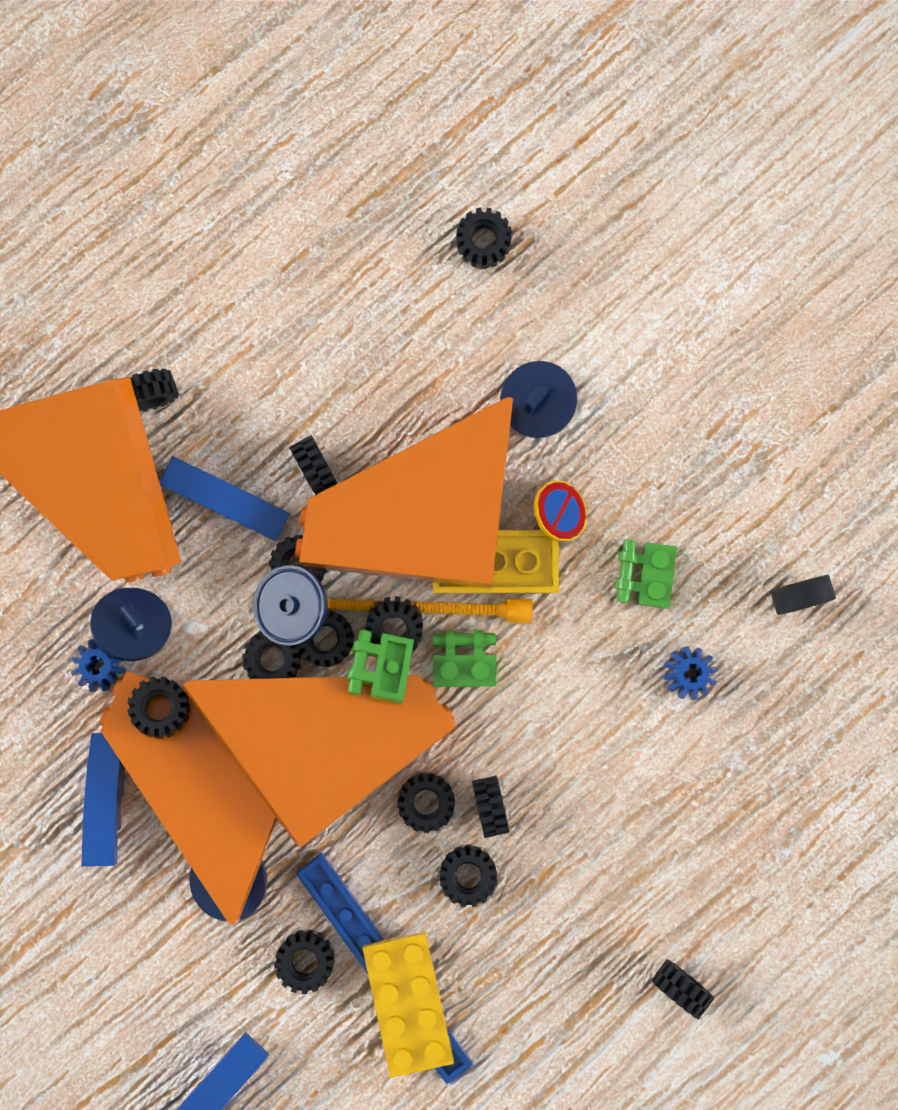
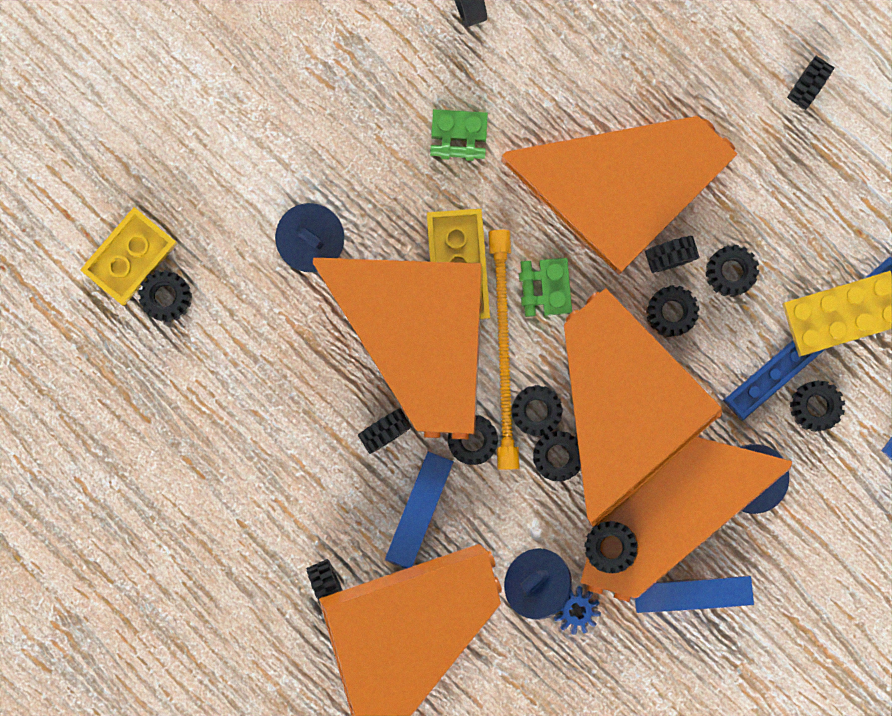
camera: 90 degrees left, 0 degrees up
shield [253,565,327,646] -> none
bright green plate [347,630,414,704] -> none
black tyre [365,596,423,651] -> none
piece [534,480,587,542] -> none
blue gear [663,646,718,700] -> none
none -> yellow plate [80,207,178,306]
none -> orange slope [501,116,738,275]

